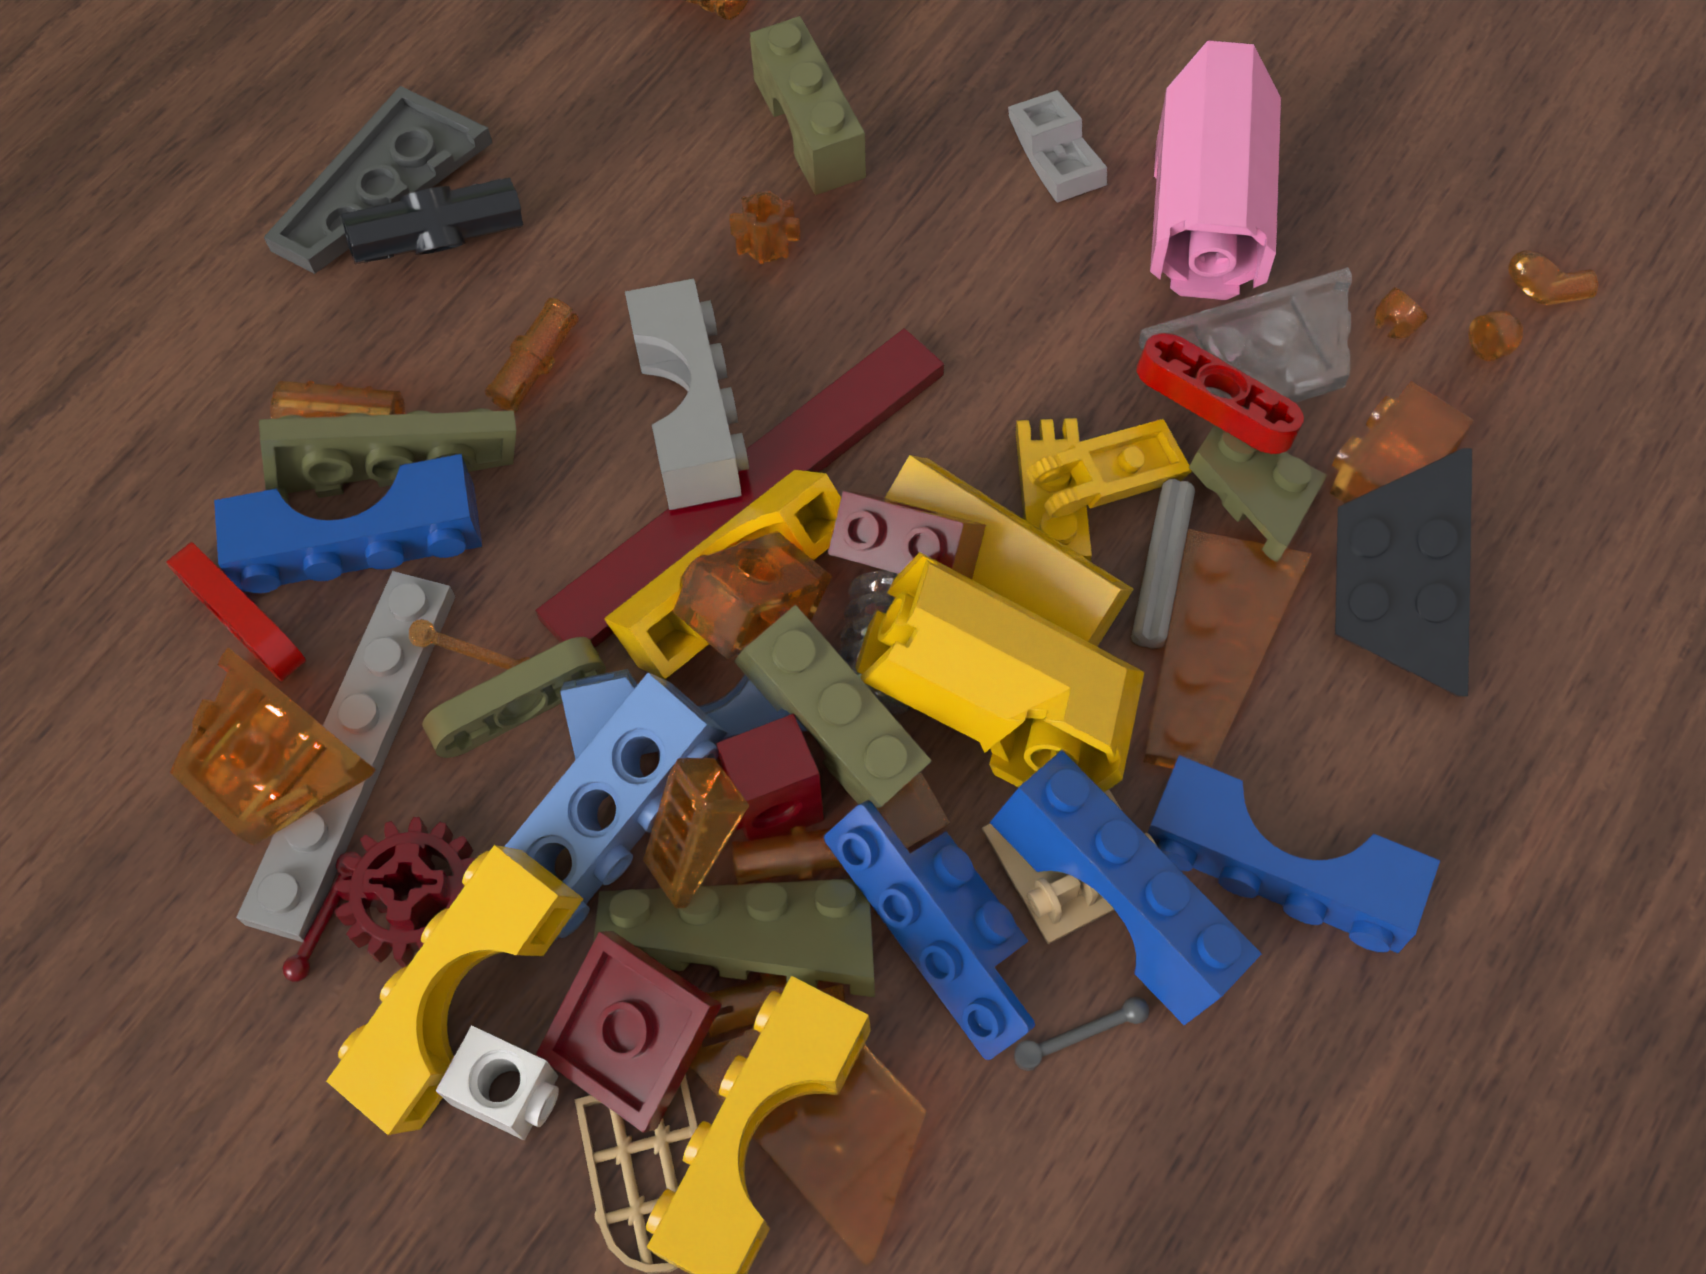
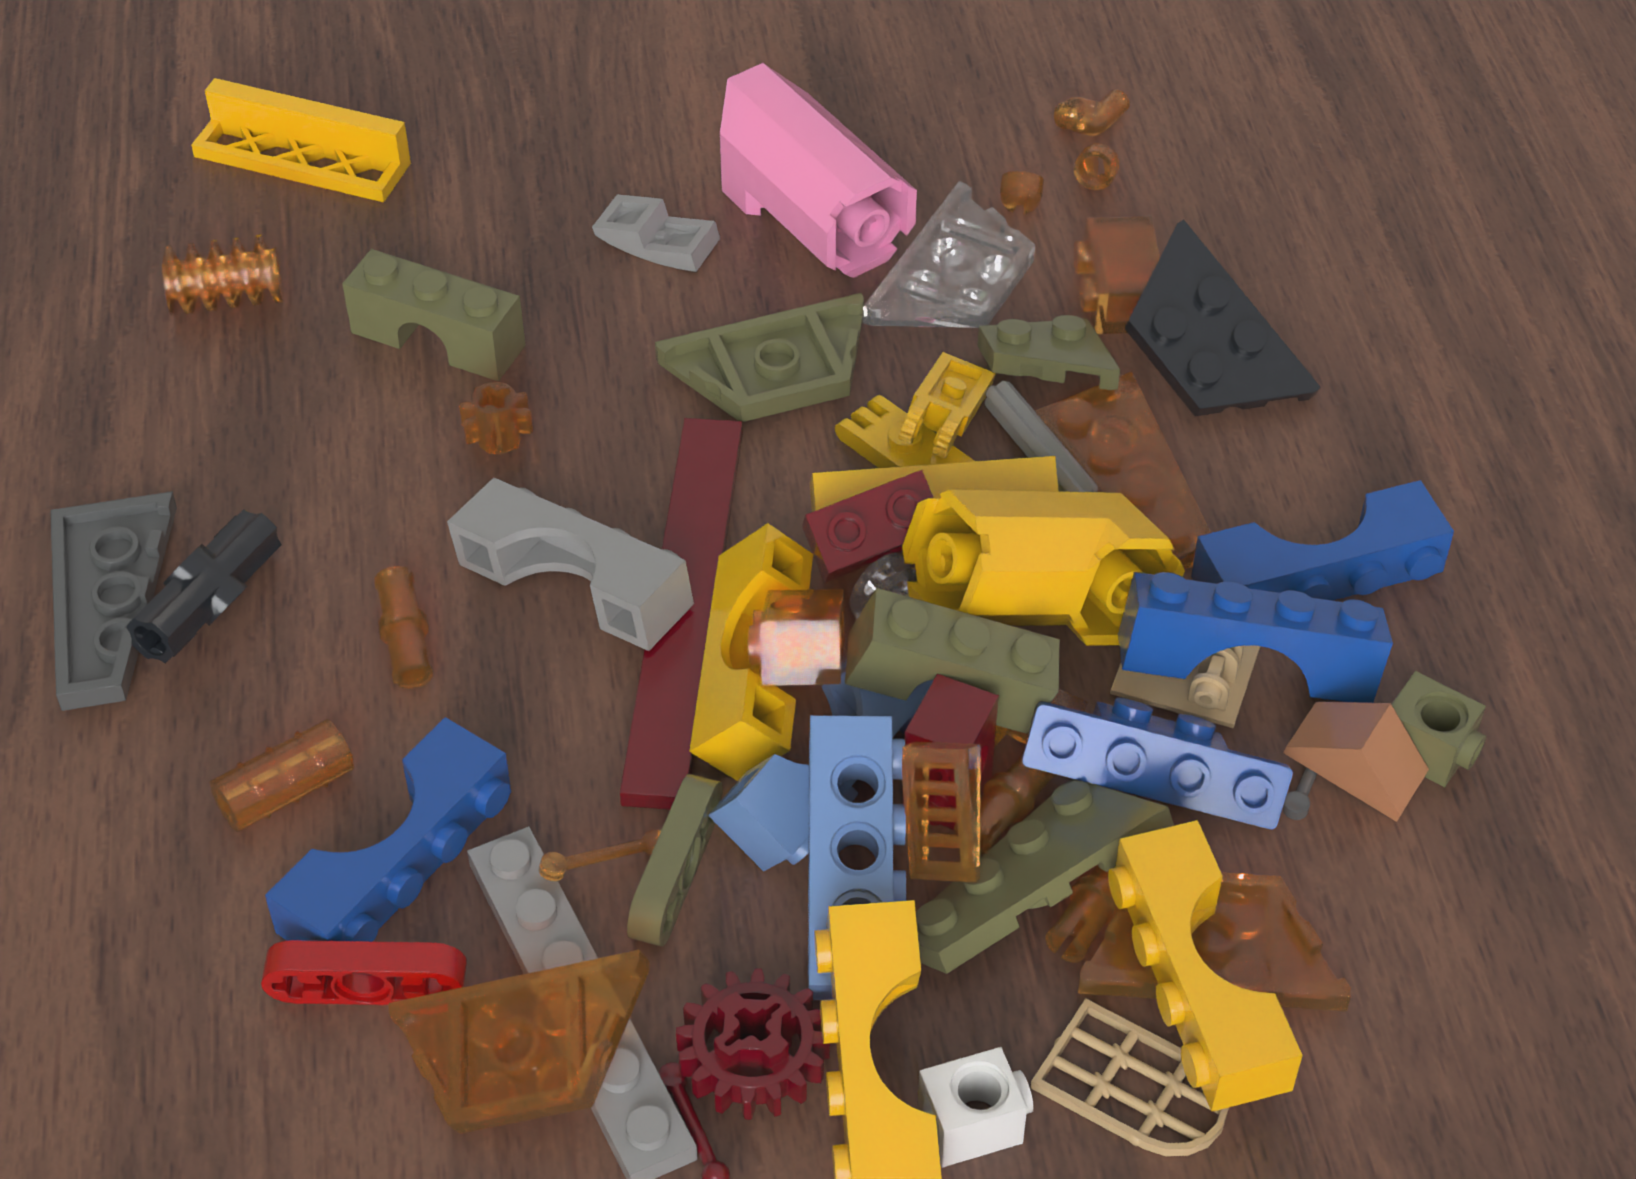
camera: 45 degrees left, 15 degrees down
olive wing [259,408,517,504] -> none
dark red plate [535,931,722,1133] -> none
red beam [1137,333,1304,454] -> none
none -> olive wing [655,293,864,422]
none -> nougat slope [1283,702,1429,822]
none -> olive brick [1391,671,1487,787]

